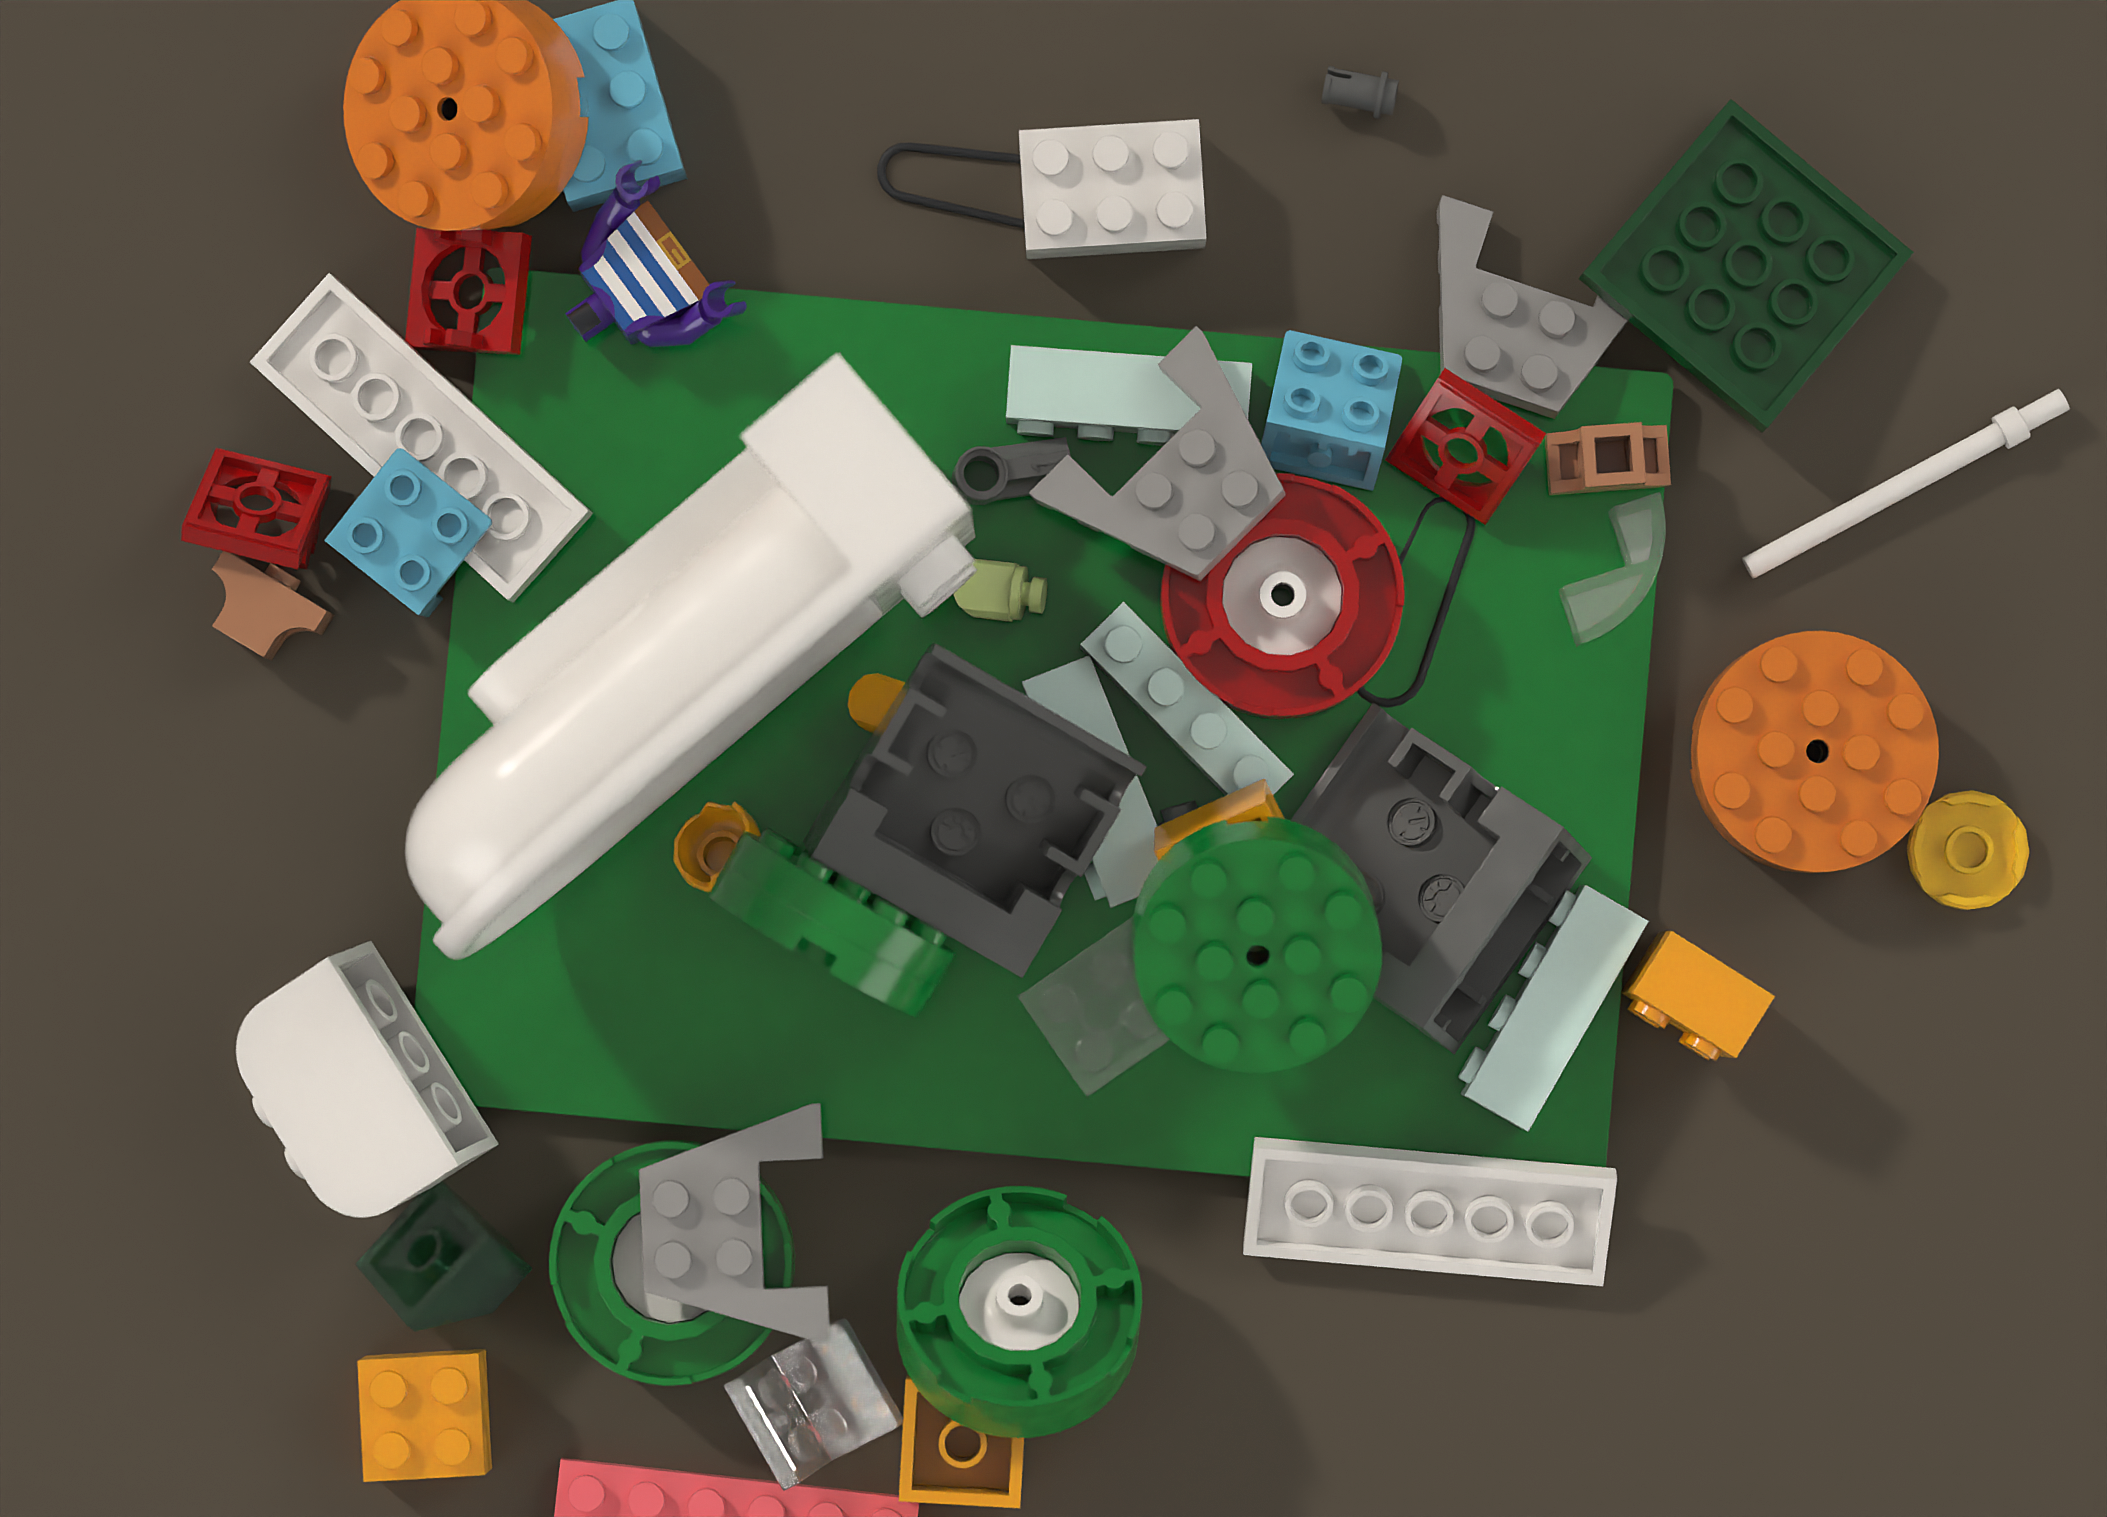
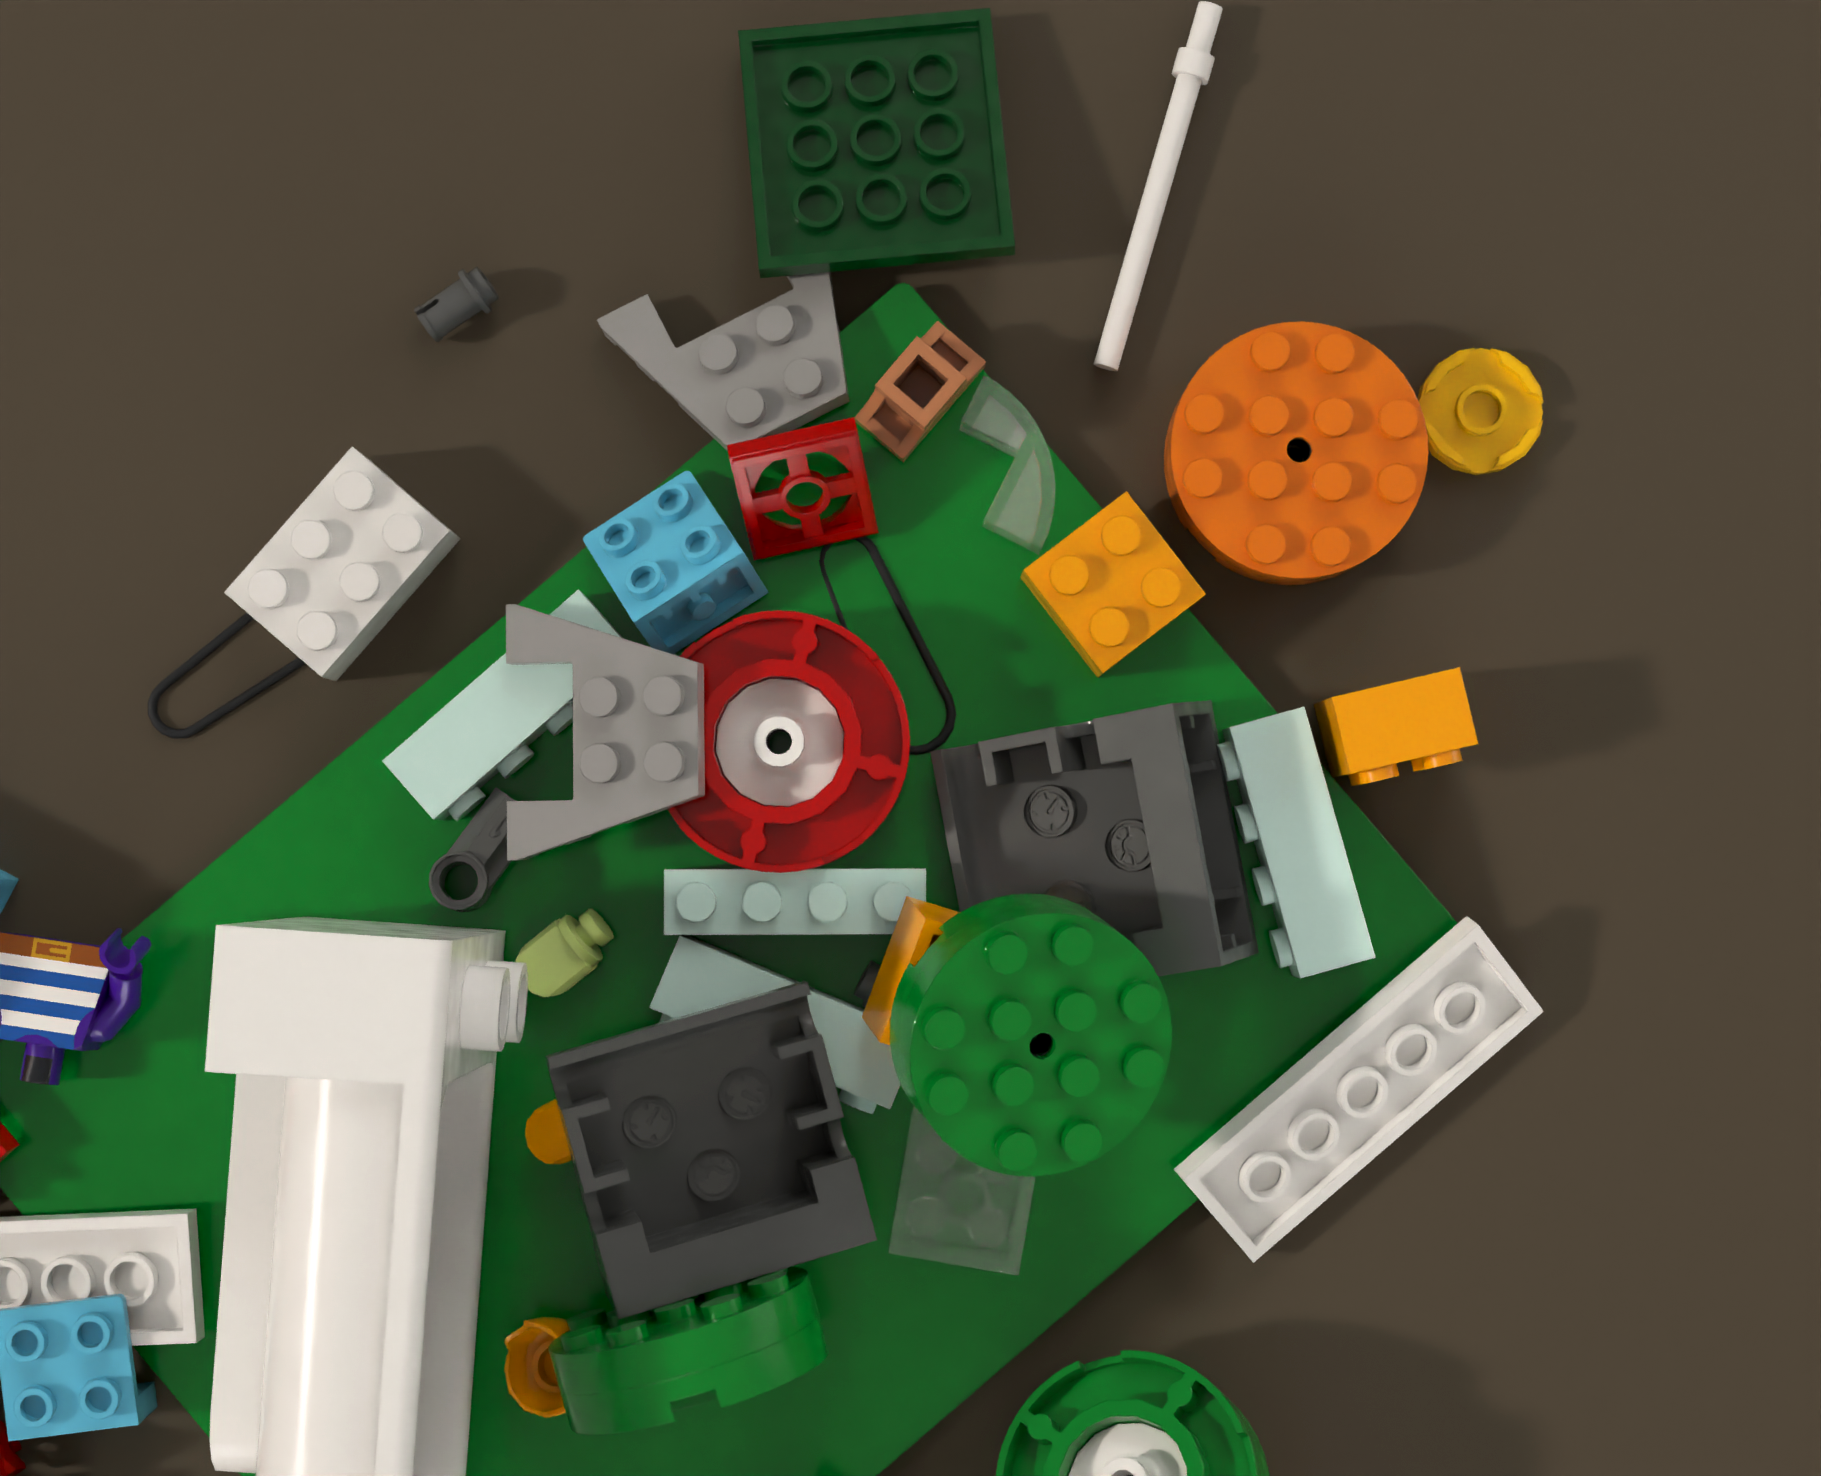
camera: 50 degrees left, 0 degrees up
none -> light orange brick [1020,491,1206,678]

